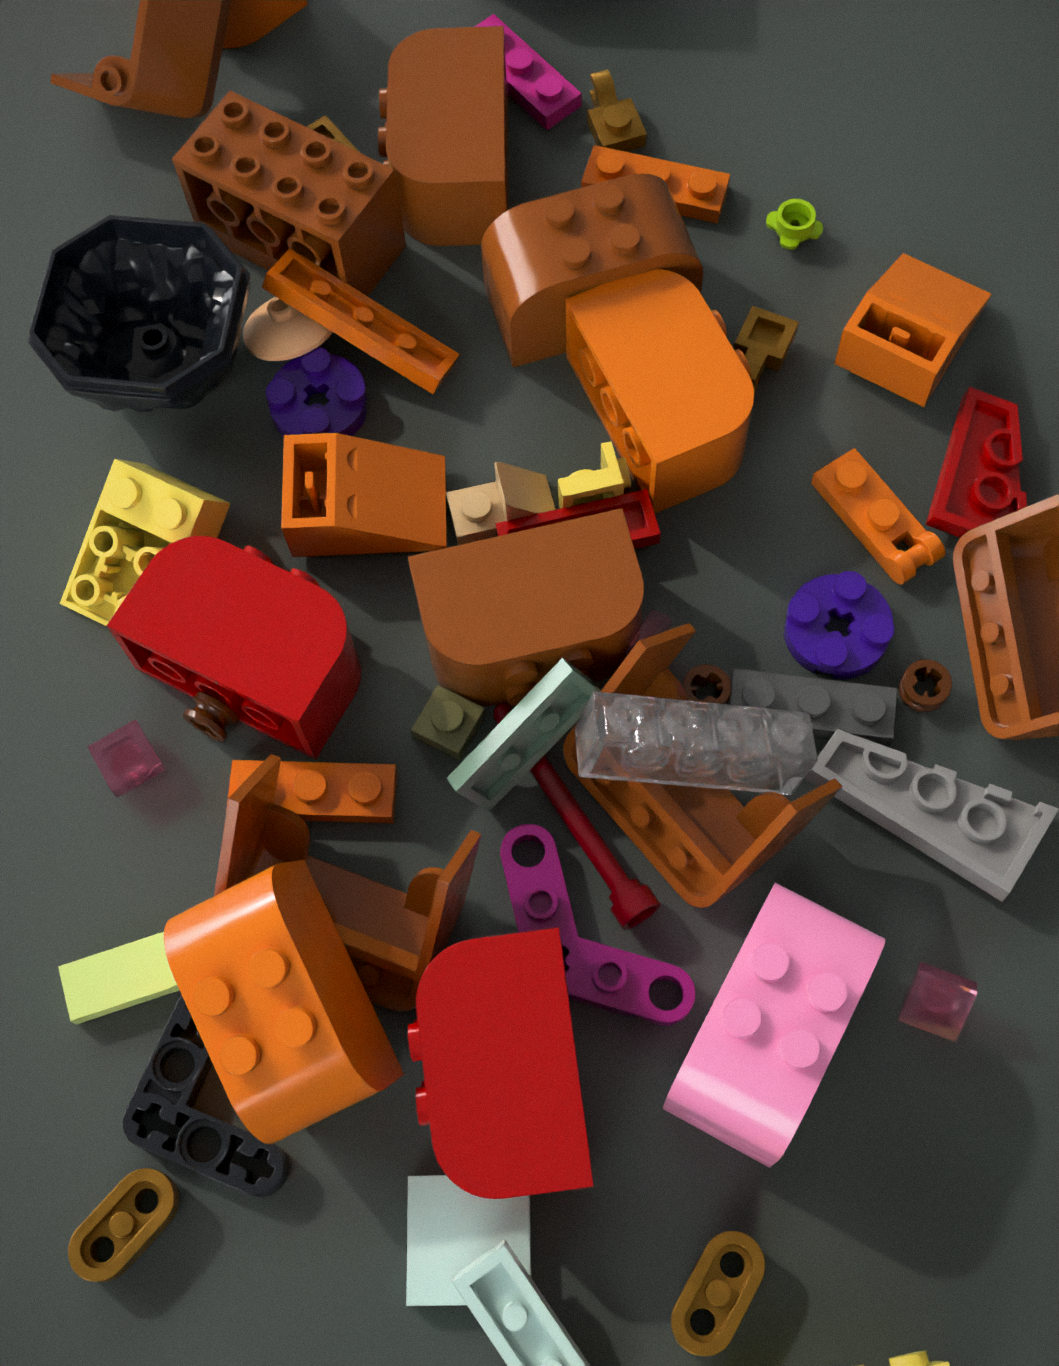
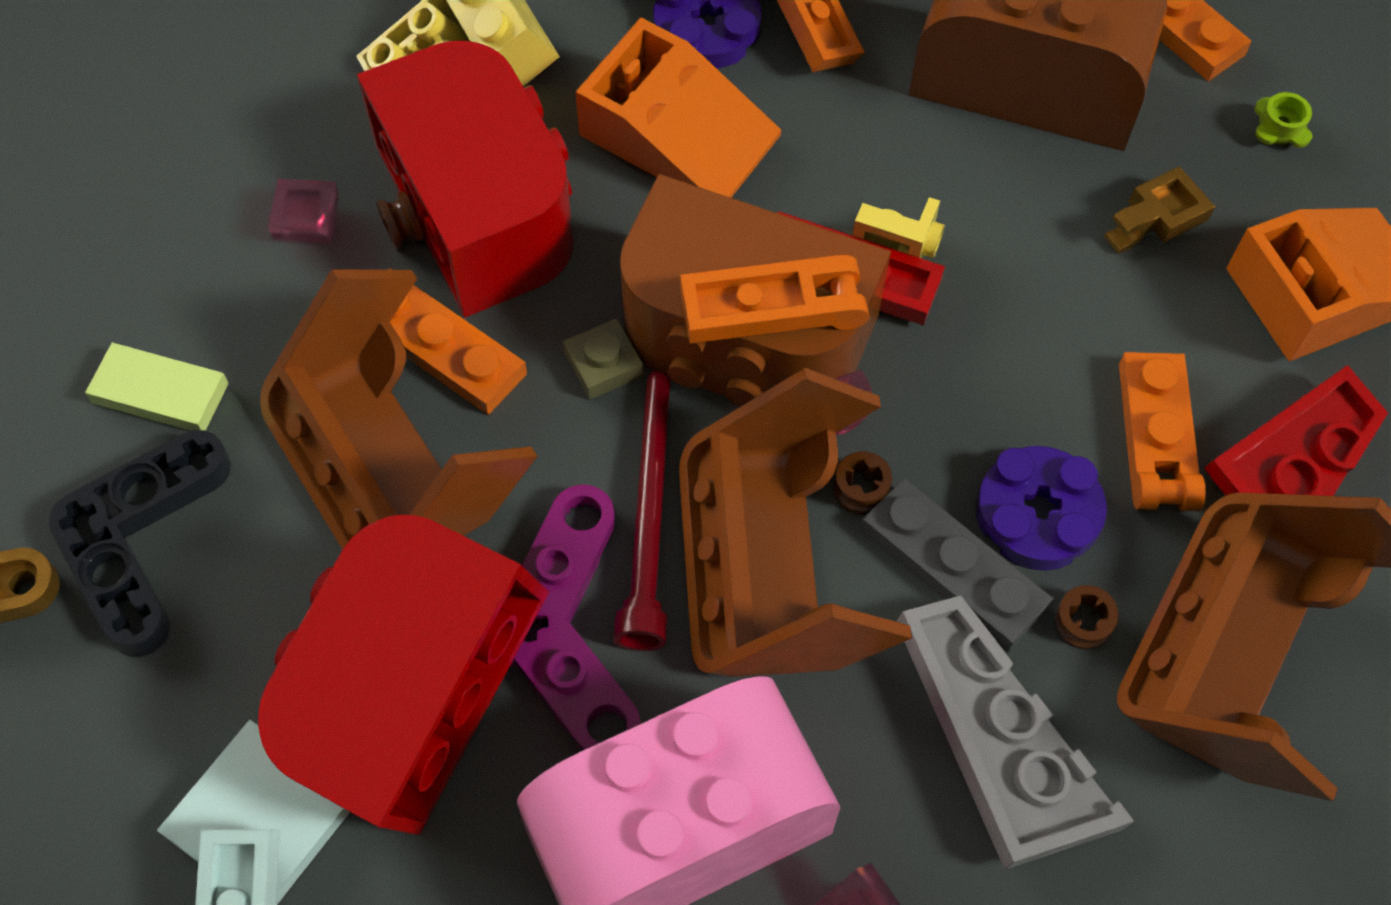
camera: 30 degrees right, 5 degrees down
orange brick [164,860,405,1144] -> none
tan slope [446,462,556,545] -> none
sand green plate [447,658,601,811] -> none
orange brick [565,269,754,513] -> none
clear brick [575,691,818,795] -> none
none -> orange plate [680,255,870,344]

